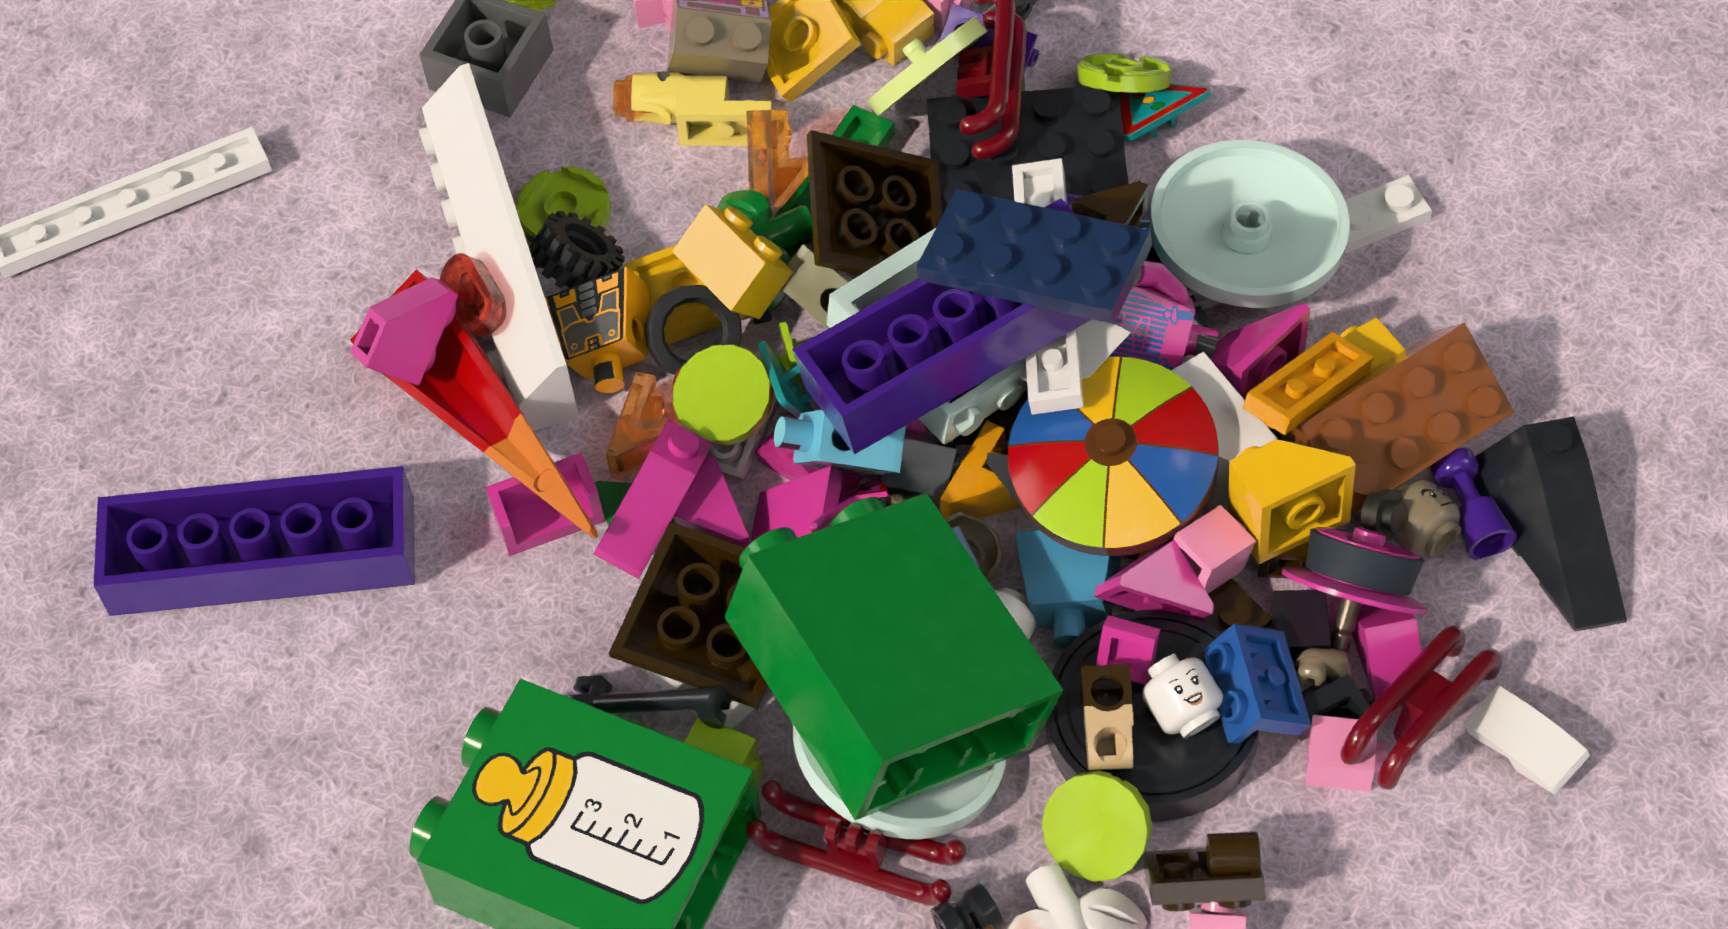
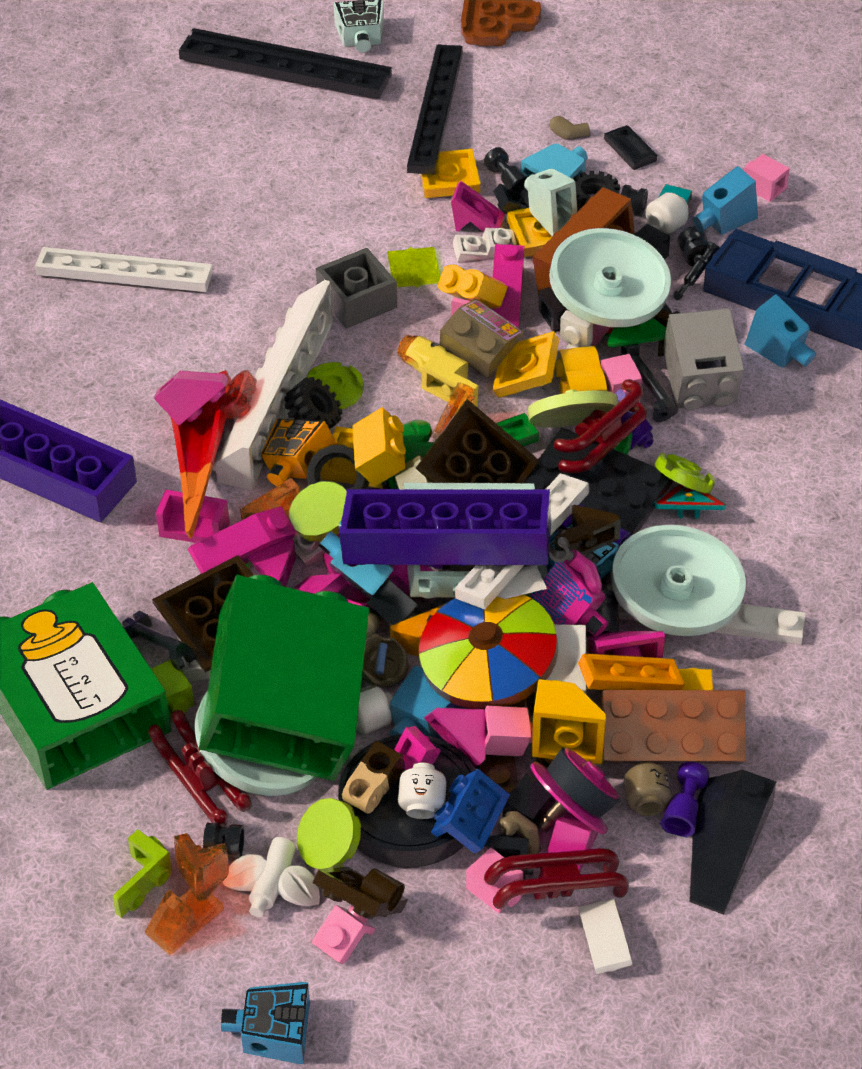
camera: 30 degrees right, 10 degrees down
dark blue plate [916,189,1153,324] -> none
pearl dark grey plate [1361,489,1408,542] -> none

